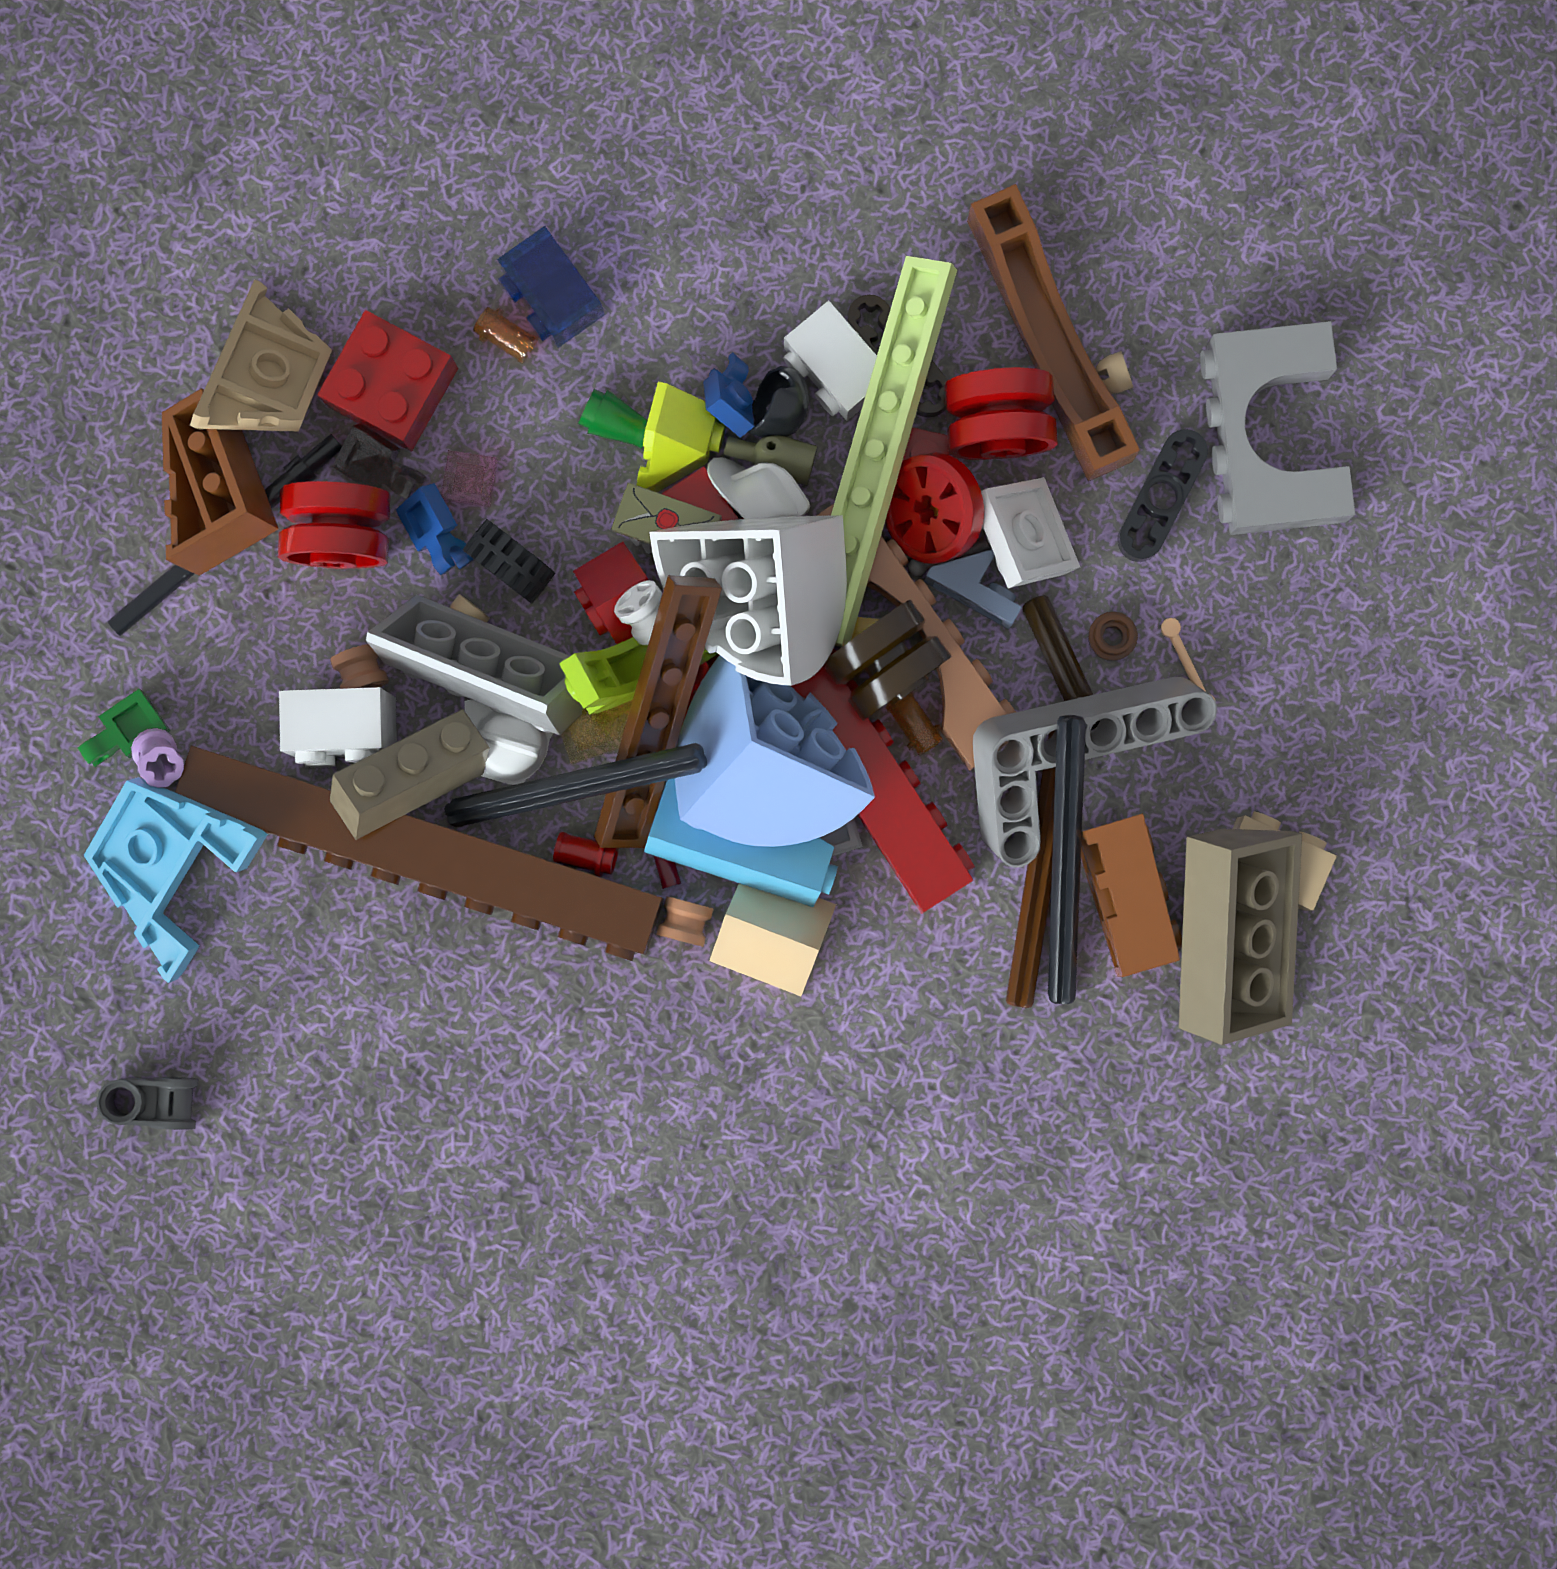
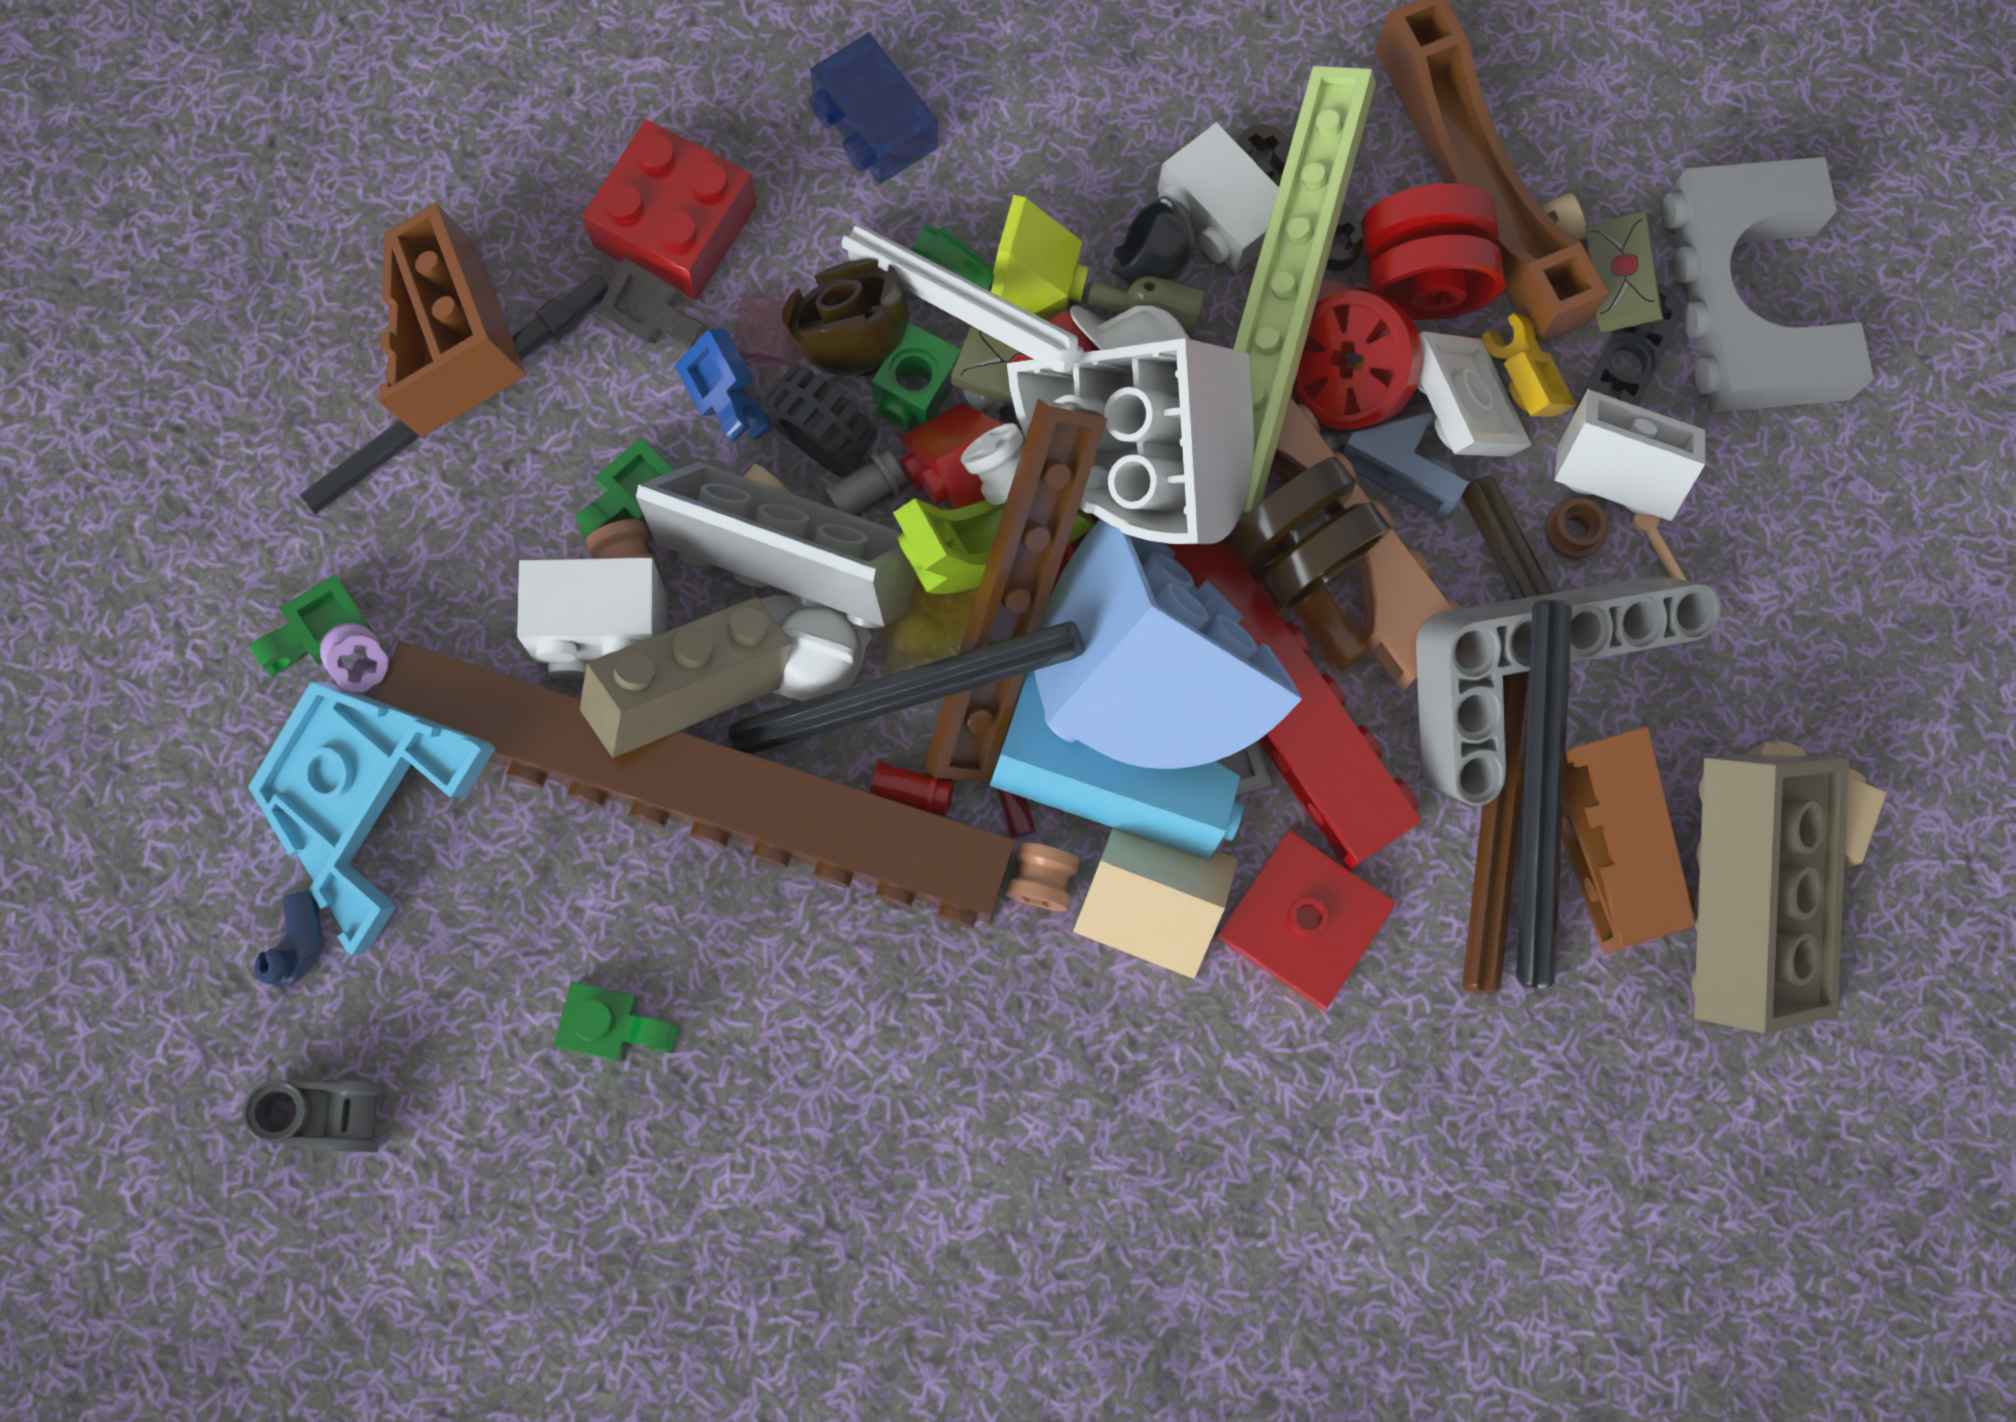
camera: 15 degrees left, 10 degrees down
tan wing [190,279,332,432] -> none
red wheel [278,481,391,569] -> none
clear orange pin [473,307,538,364] -> none
blue plate [703,352,755,438] -> none
none -> dark blue arm [255,891,324,988]
none -> green plate [553,981,679,1063]
none -> green plate [575,437,676,538]
none -> dark brown cylinder [782,258,909,376]
none -> light grey pin [824,450,907,515]
none -> white axle [842,225,1084,373]
none -> green brick [871,322,961,429]
none -> red plate [1216,830,1396,1011]
none -> yellow plate [1482,314,1576,417]
none -> white brick [1554,389,1705,521]
none -> olive tile [1586,211,1663,333]

